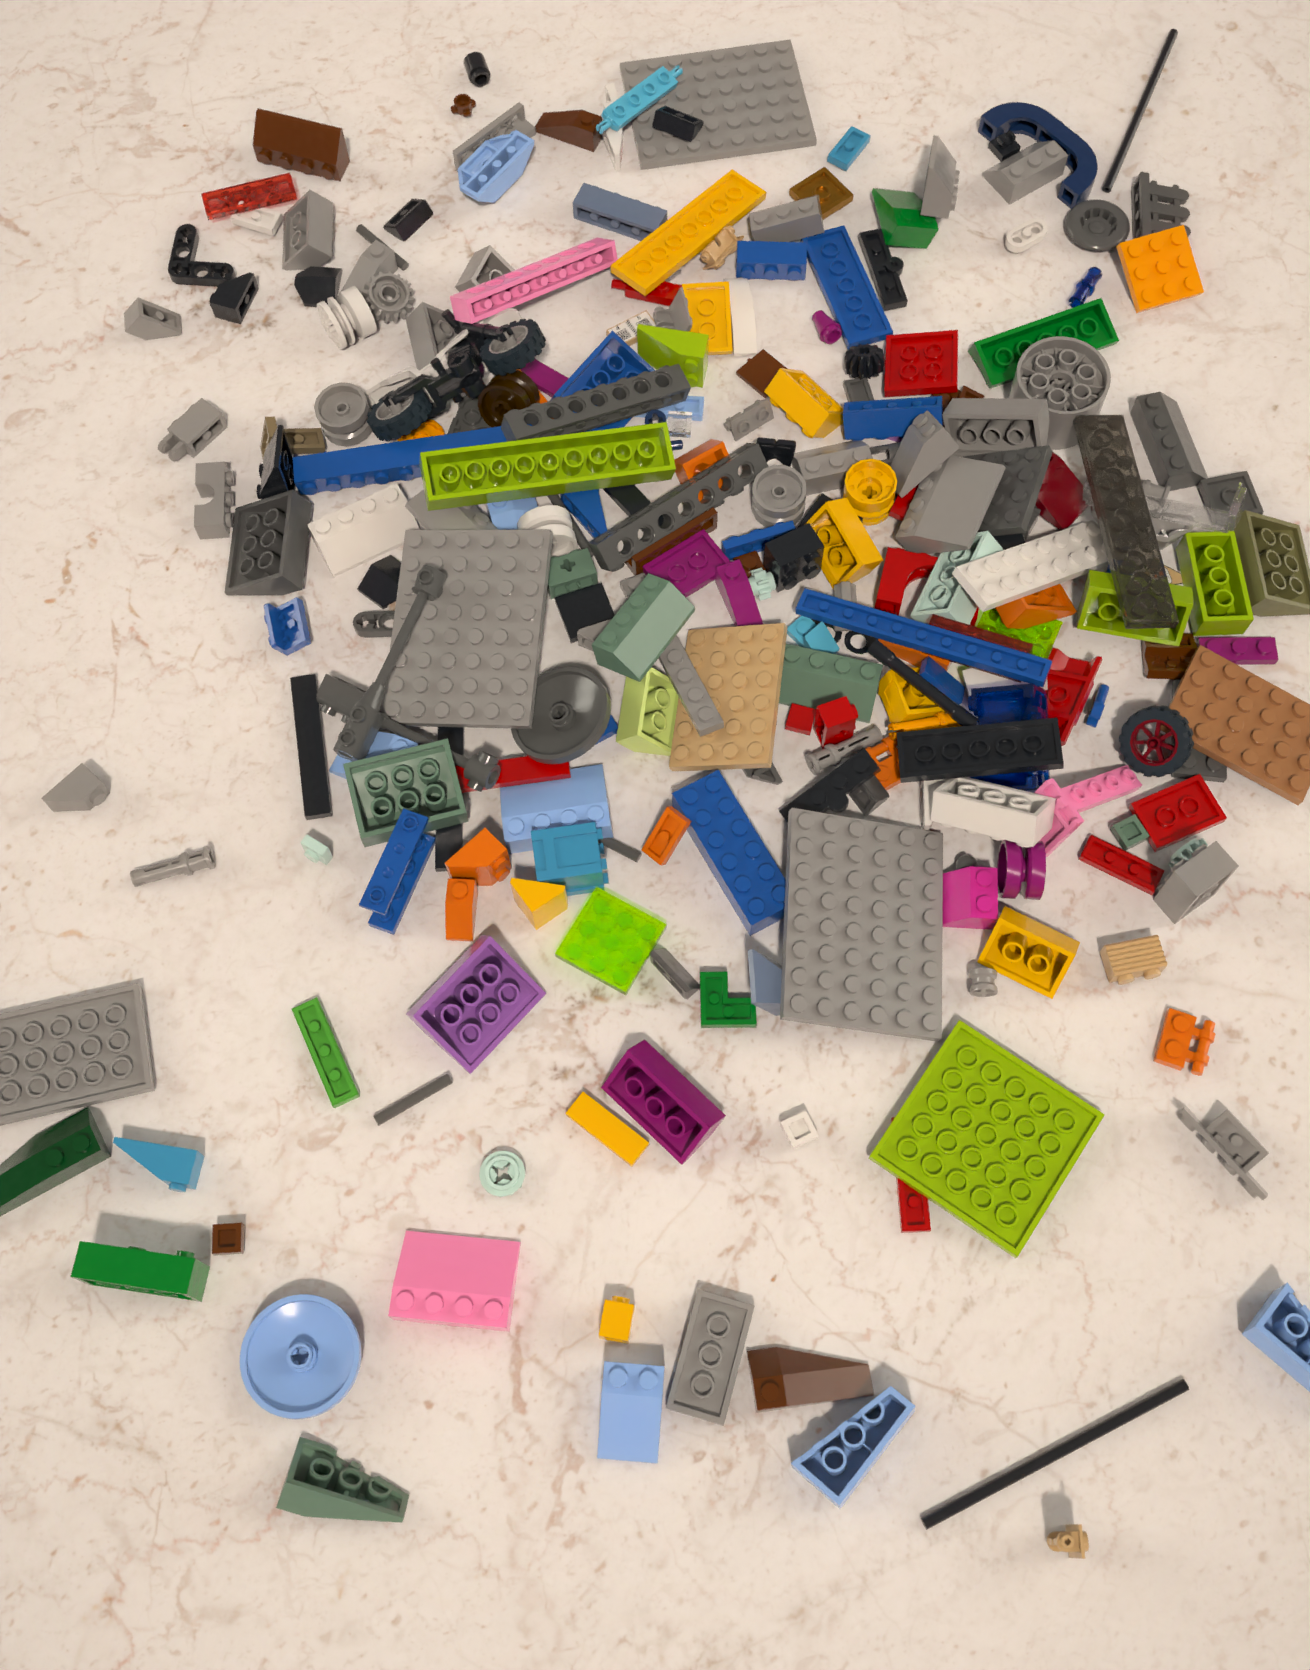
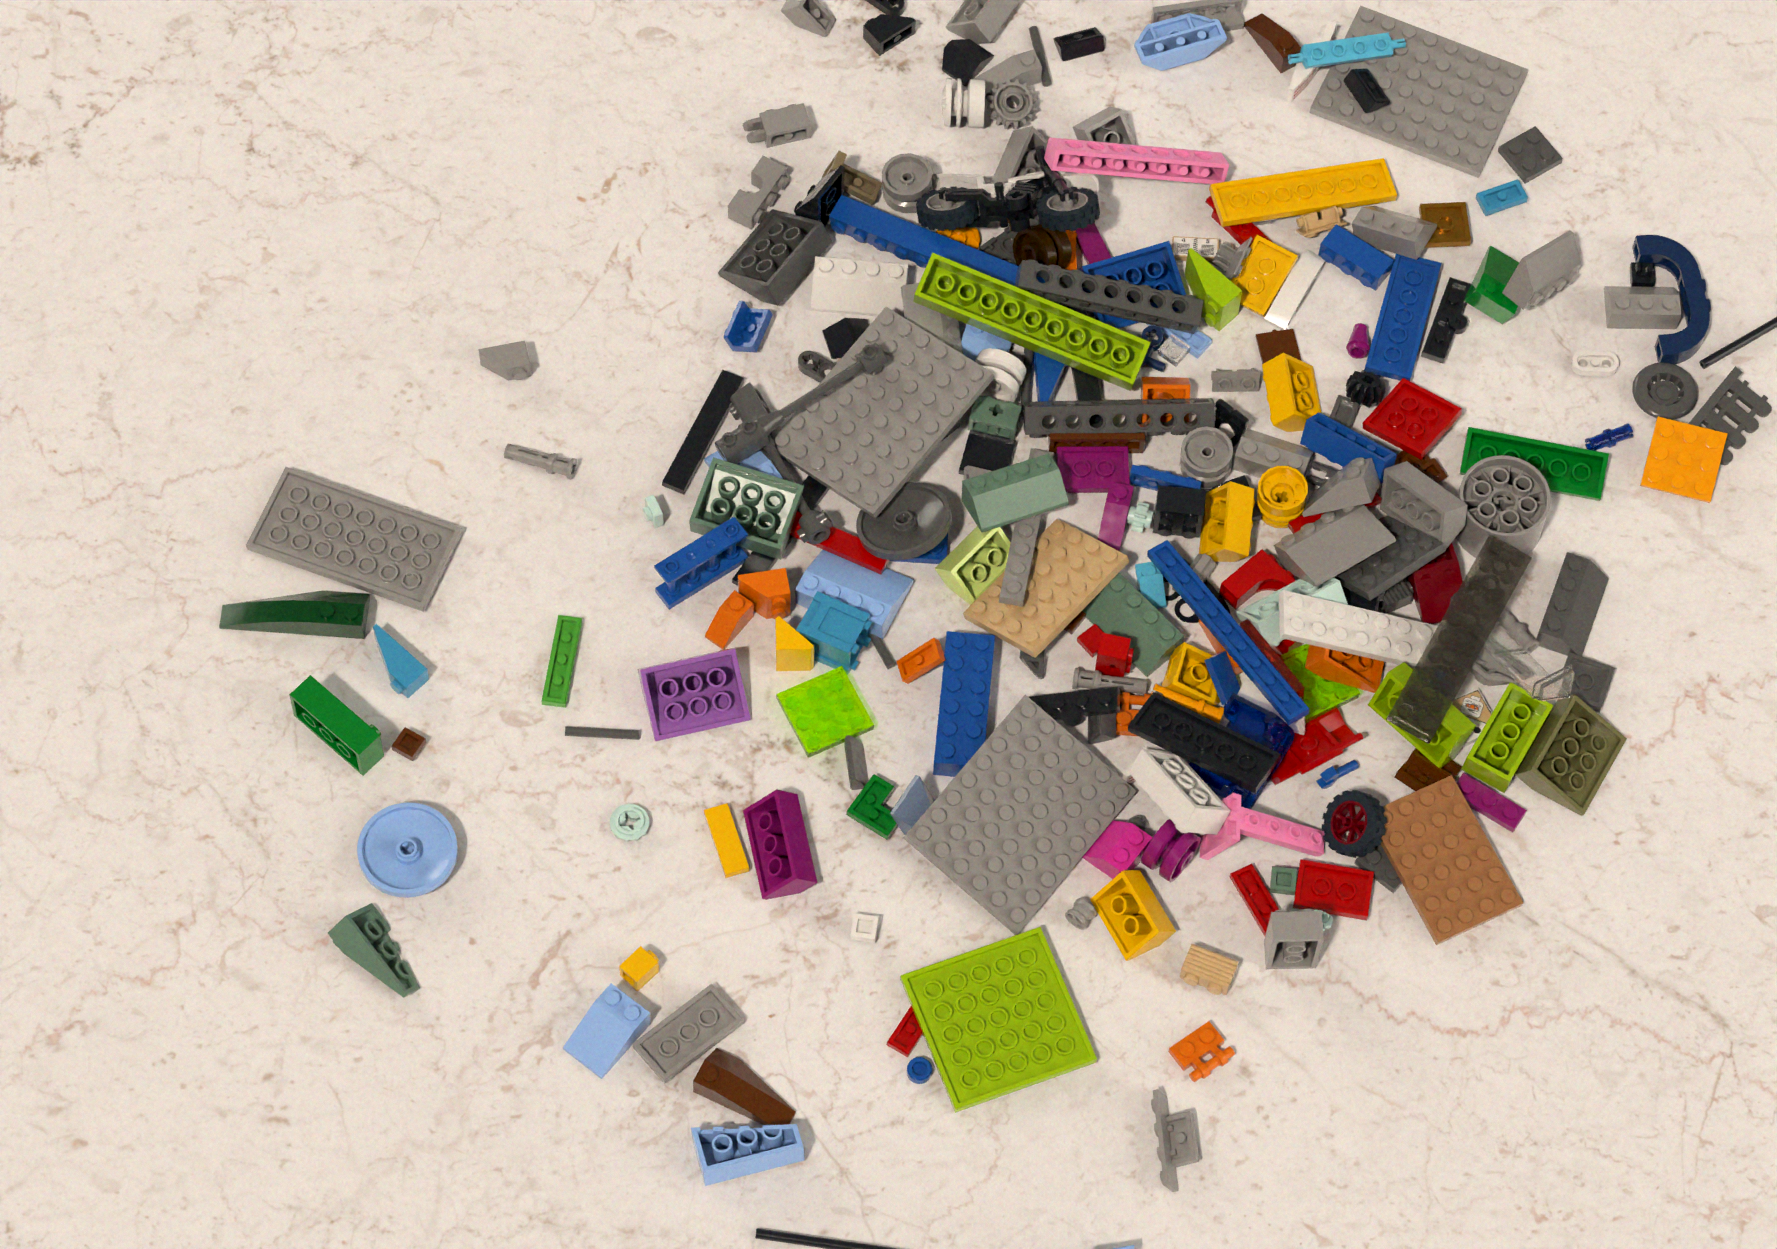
camera: 30 degrees right, 5 degrees down
bright pink slope [388,1231,521,1332] -> none
sand blue brick [572,183,667,241] -> none
reddish brown plate [733,551,766,578] -> none
black piece [867,639,979,726] -> none
none -> blue tile [907,1057,932,1084]
none -> dark grey plate [1498,126,1563,184]

